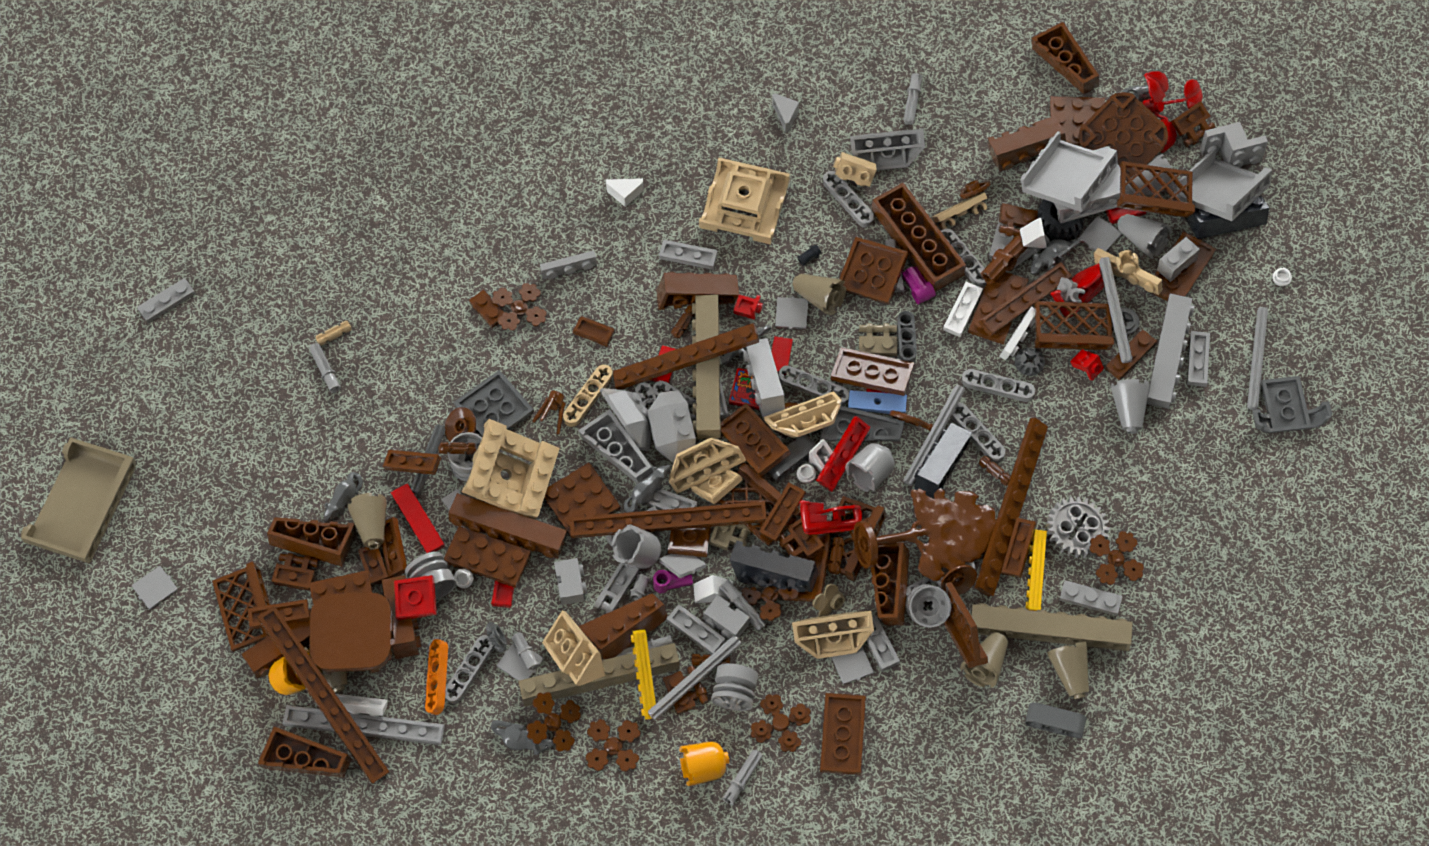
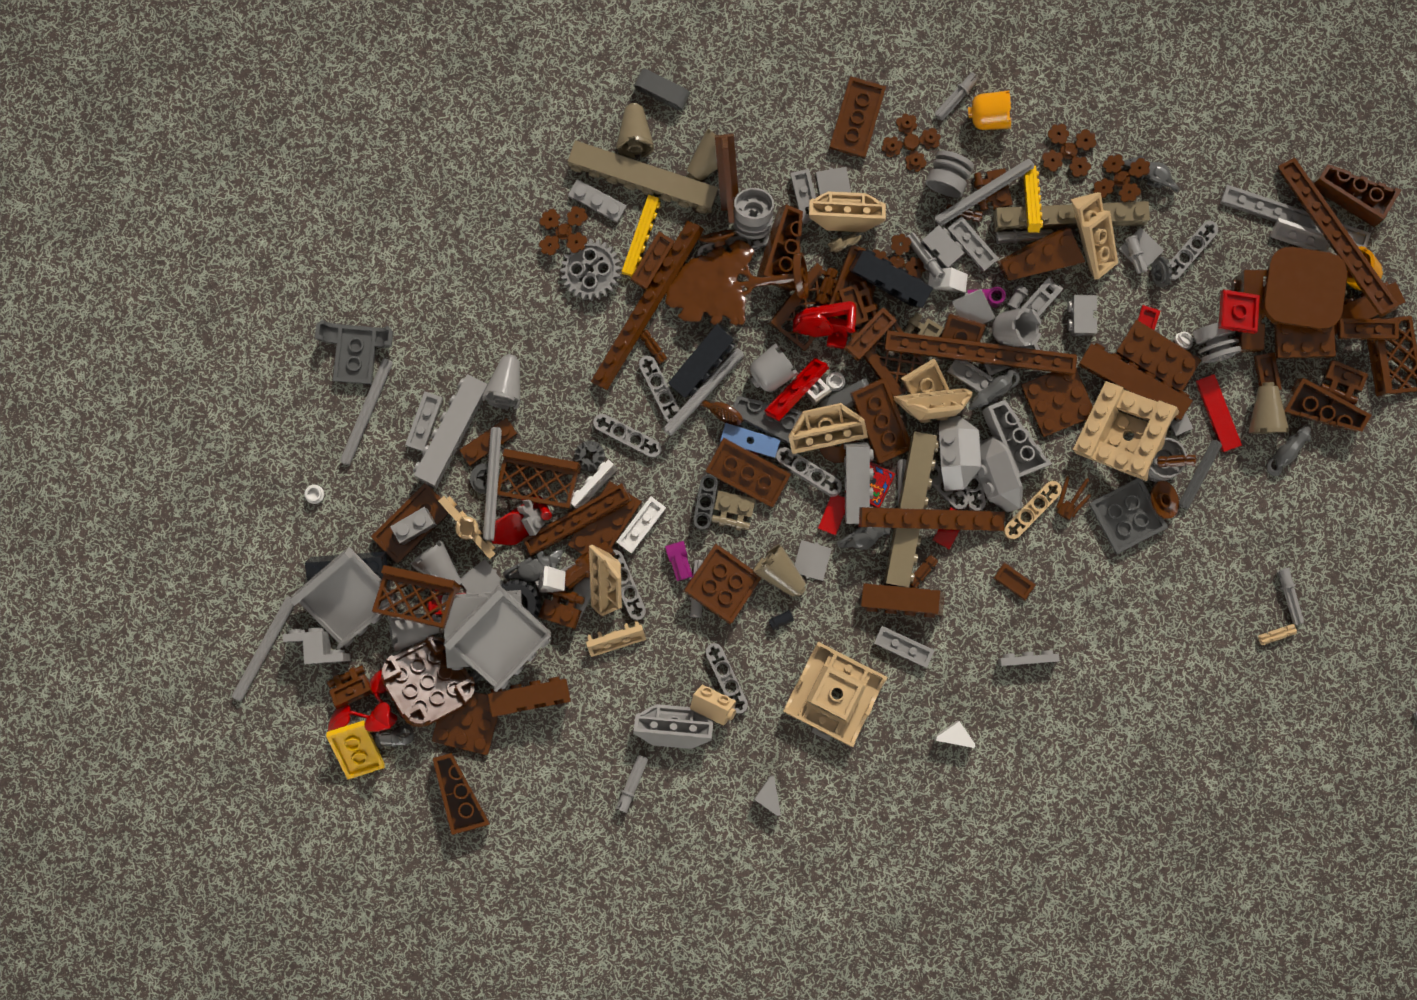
camera: 170 degrees left, 20 degrees up
reddish brown plate [382,517,407,578] -> none
reddish brown plate [383,450,441,475] -> none
orange beam [425,639,448,715] -> none
reddish brown plate [469,289,504,328] -> none
reddish brown plant [492,283,547,331] -> none
red bracket [733,294,763,320] -> none
reddish brown brick [872,183,966,292] -> none
reddish brown animal [959,180,991,199] -> none
red bracket [1070,349,1104,380] -> none
none -> light grey axle [232,596,294,701]
none -> yellow plate [326,720,385,780]
none -> tan wedge [589,545,622,616]

